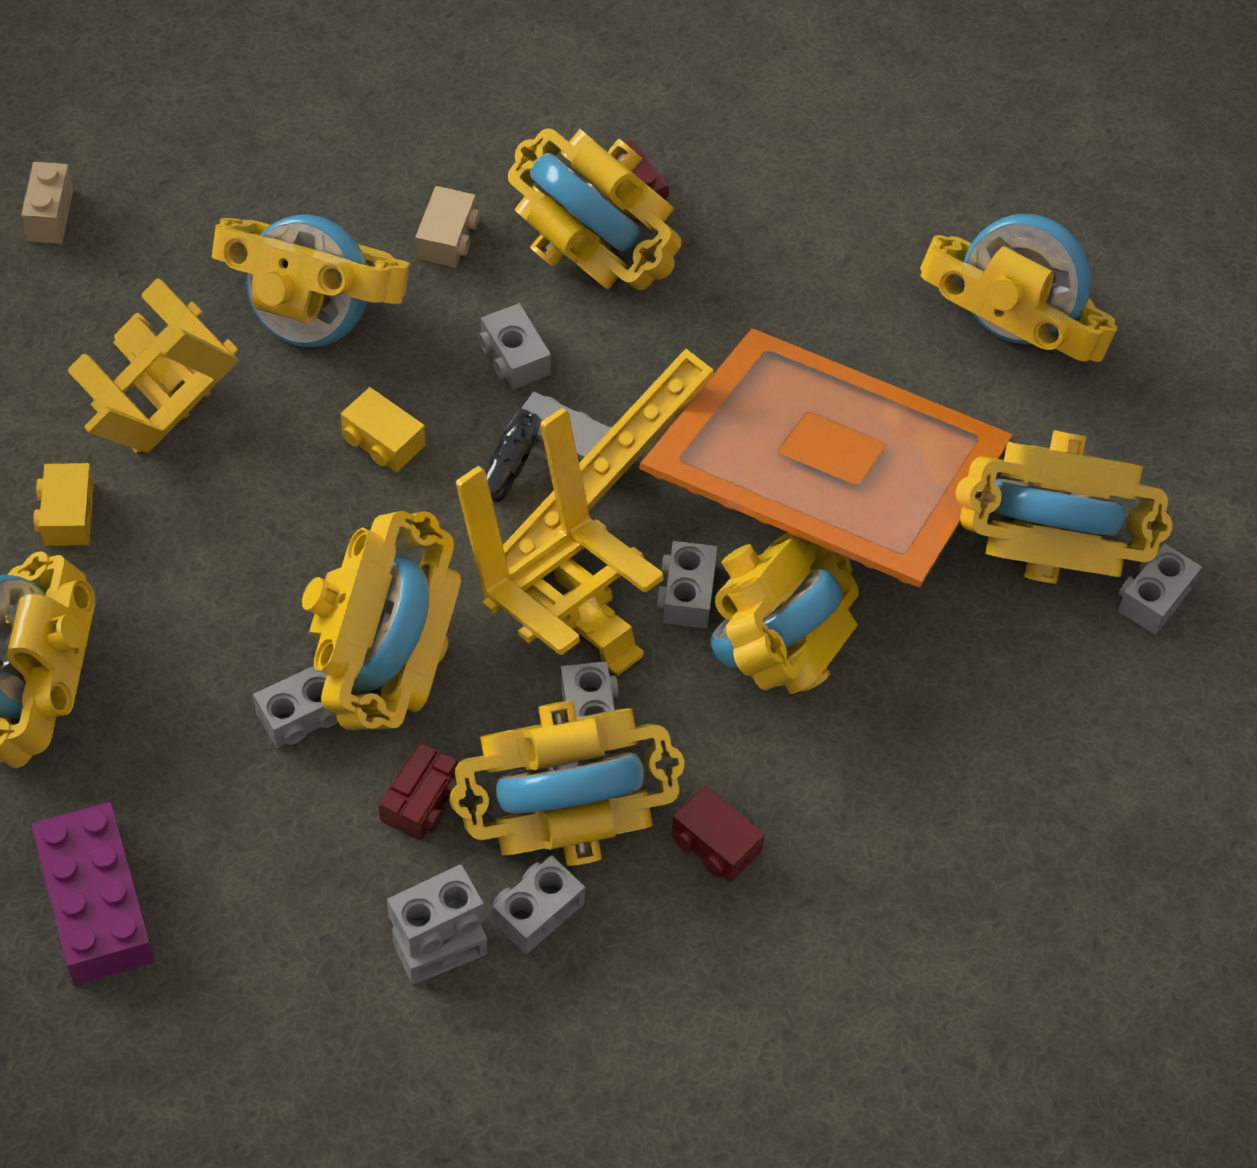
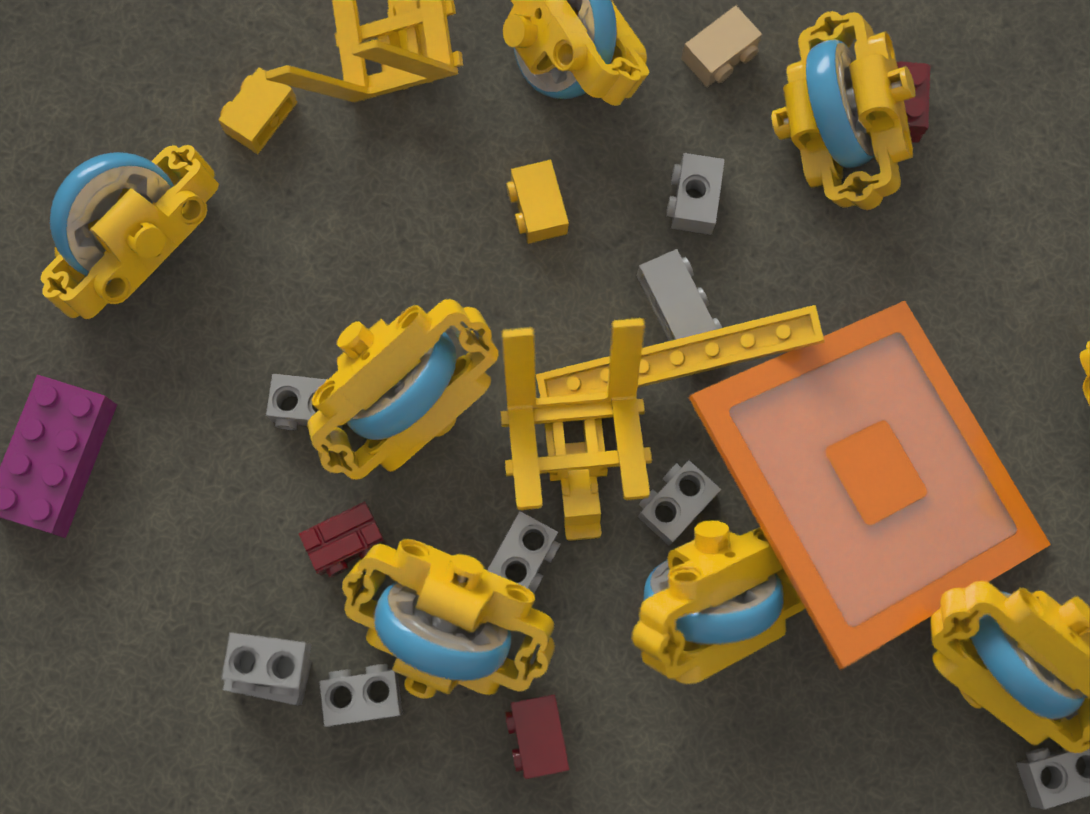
camera: 35 degrees right, 20 degrees up
black hinge [486,408,542,502] -> none

